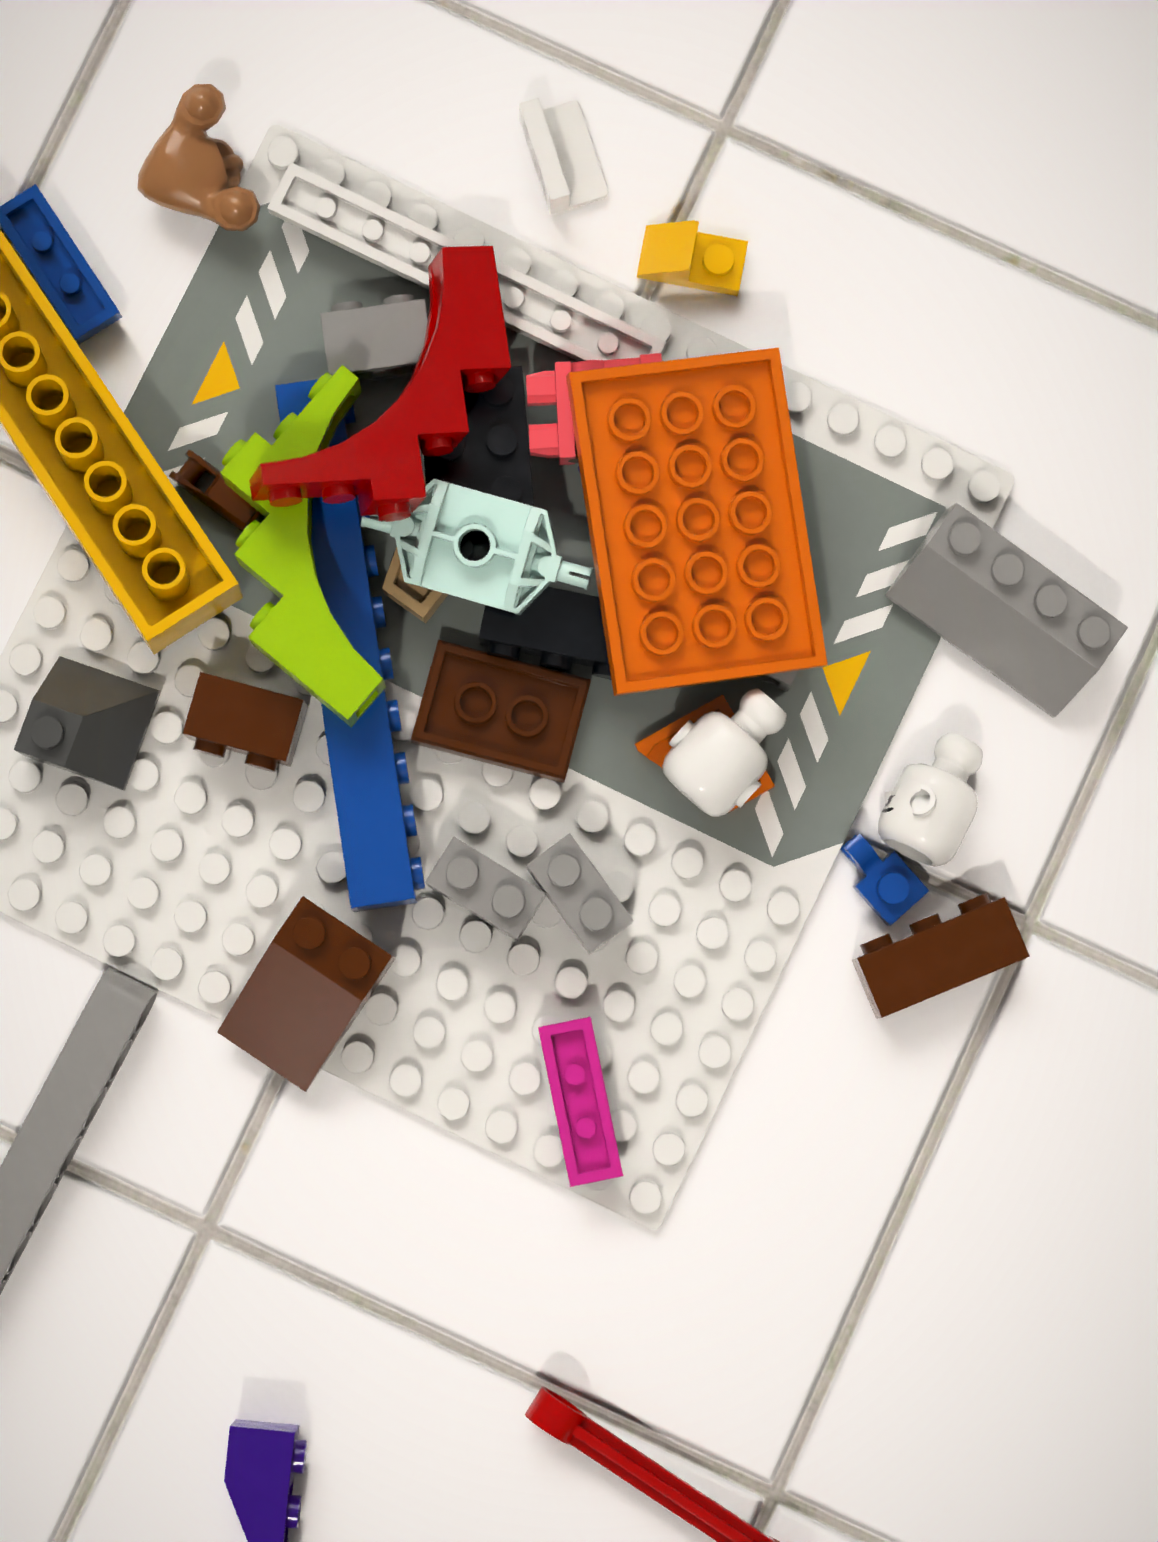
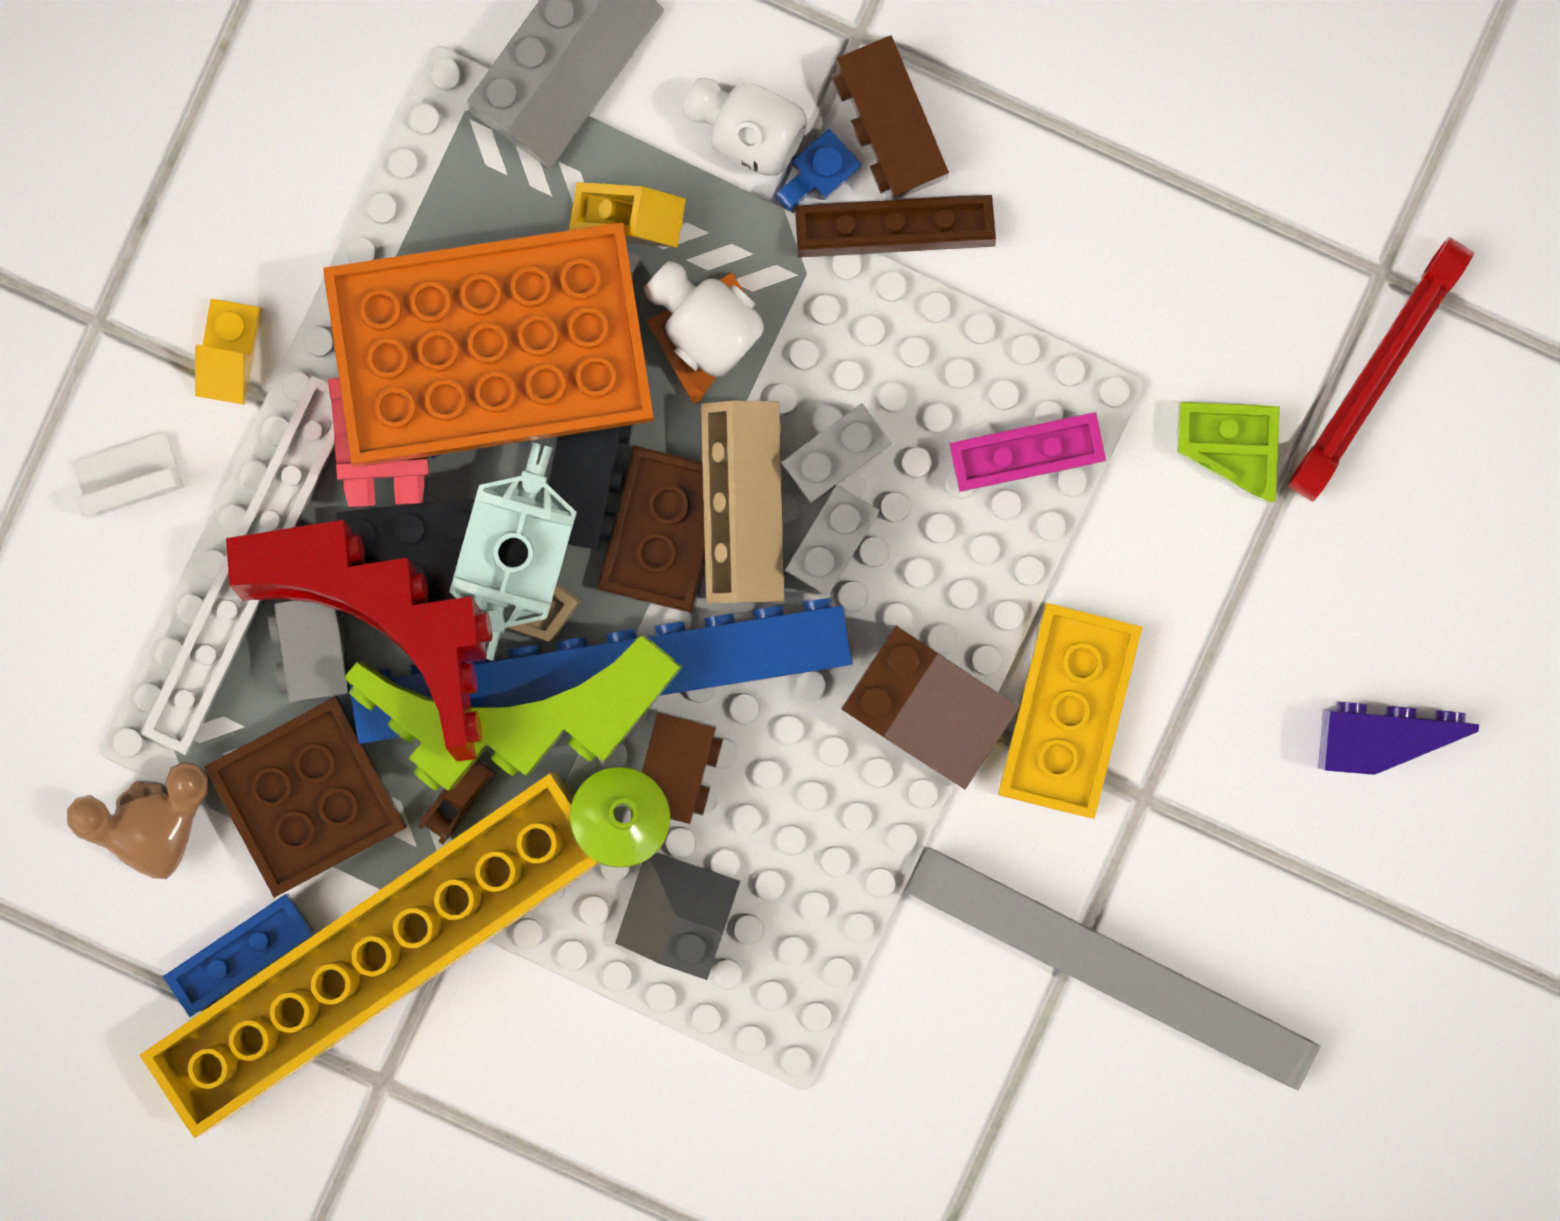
camera: 85 degrees left, 5 degrees up
none -> reddish brown plate [204,696,407,898]
none -> yellow slope [569,182,686,248]
none -> lime dish [570,767,670,868]
none -> tan brick [701,400,785,603]
none -> reddish brown tile [795,195,996,258]
none -> yellow plate [997,603,1143,819]
none -> lime wing [1176,402,1280,502]

